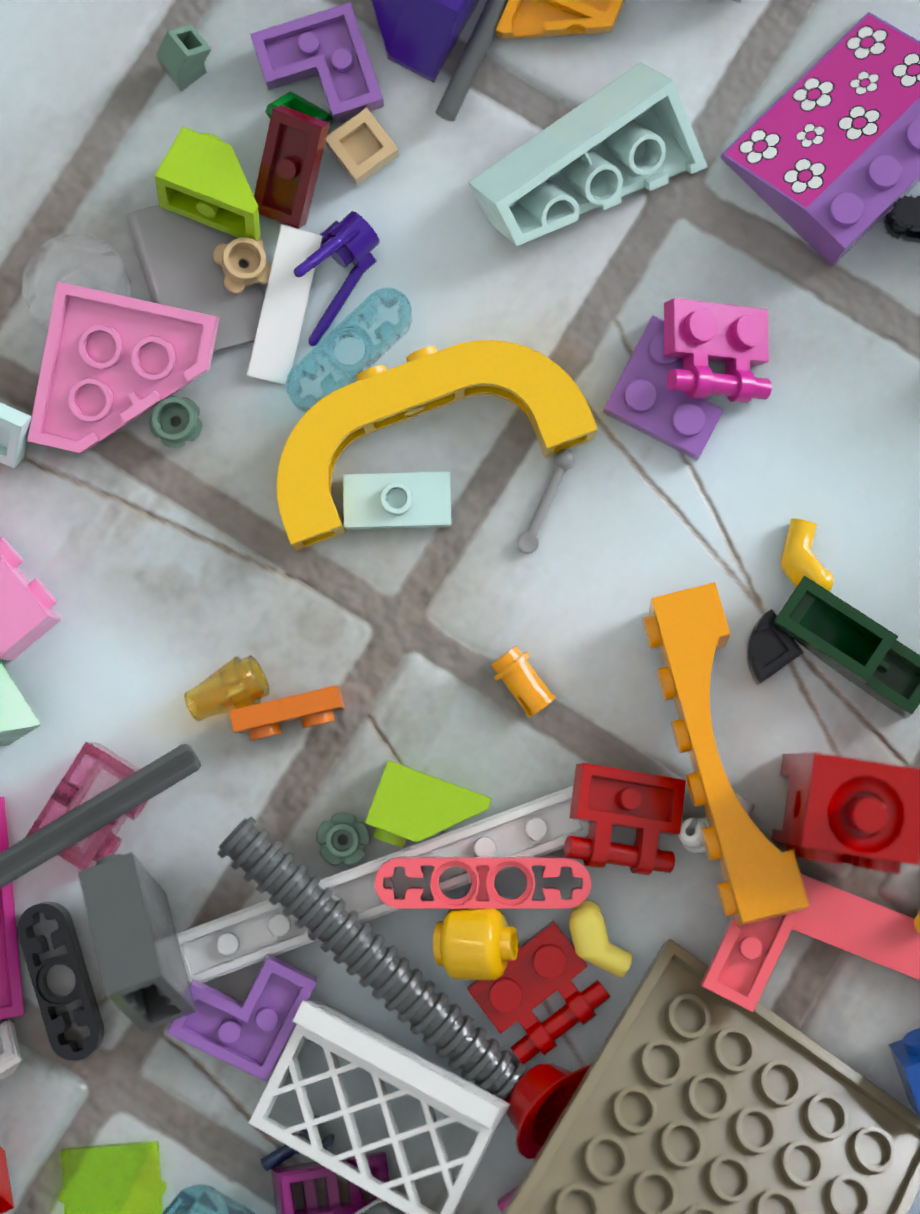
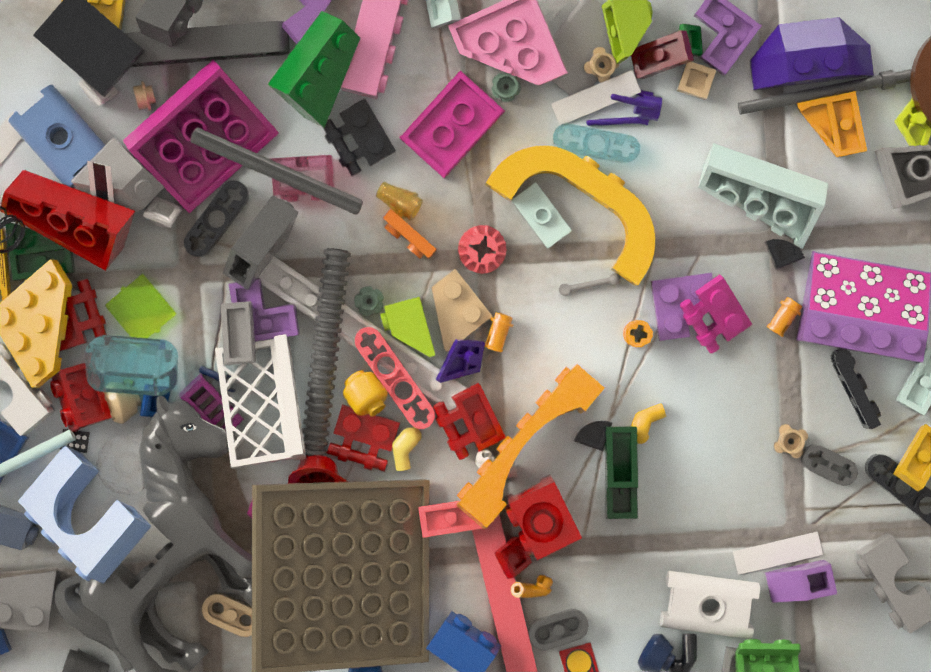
camera: 50 degrees right, 5 degrees up
none -> light grey tile [220,301,256,365]
none -> black plate [322,98,396,177]
none -> dark pink tile [399,70,505,179]
none -> tan wing [431,269,492,352]
none -> dark purple piece [436,339,485,383]
none -> coral gear [458,225,506,274]
none -> red tile [494,536,533,579]
none -> light orange bush [623,320,653,347]
none -> black tile [765,239,805,270]
none -> light orange pin [766,297,802,337]

